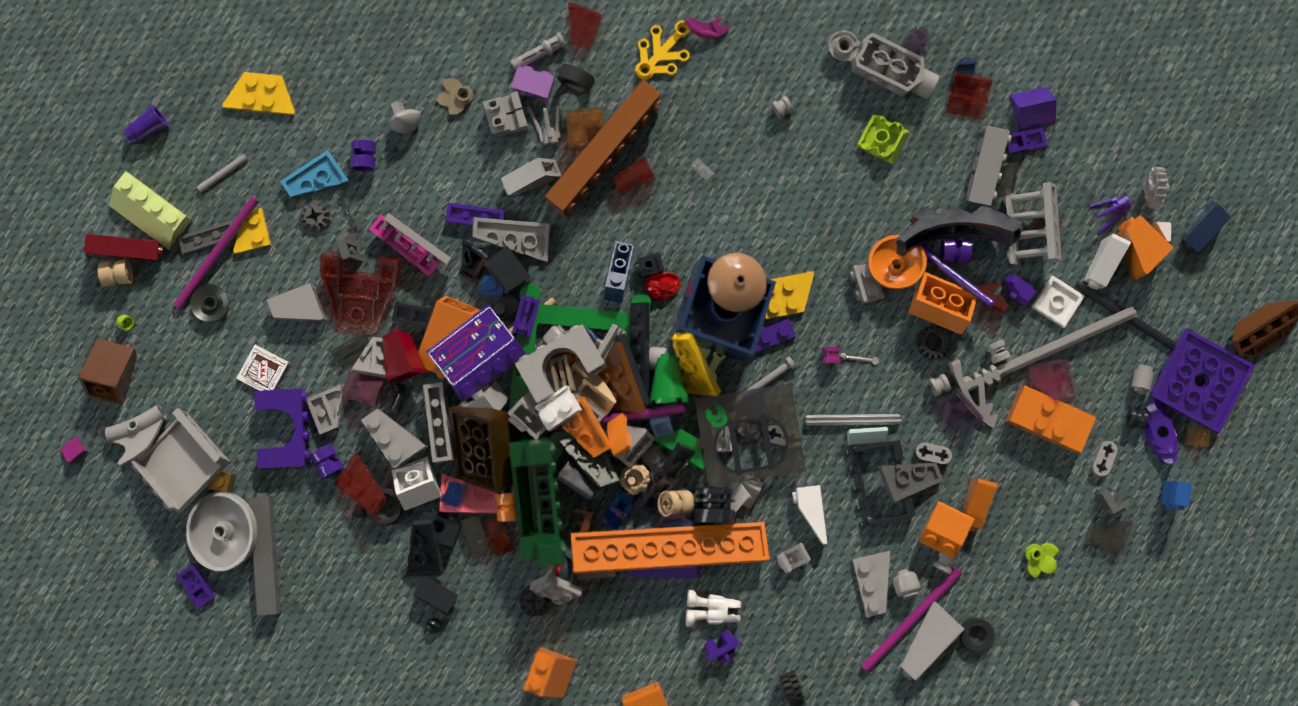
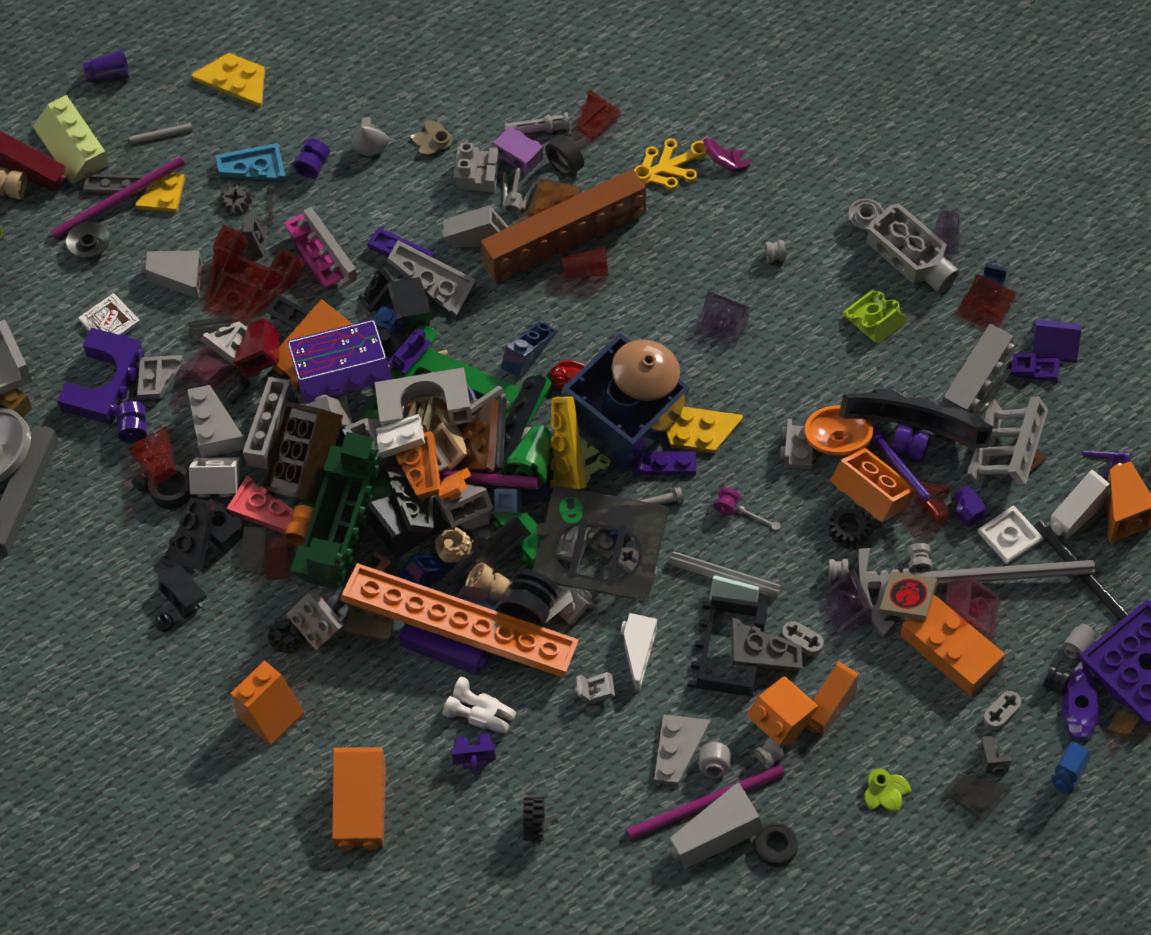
camera: 25 degrees right, 25 degrees down
clear blue panel [440,481,468,509] -> none
black brick [635,252,664,279] -> none
clear pin [690,158,714,182] -> none
none -> clear purple slope [694,290,750,348]
none -> tile [880,572,937,621]

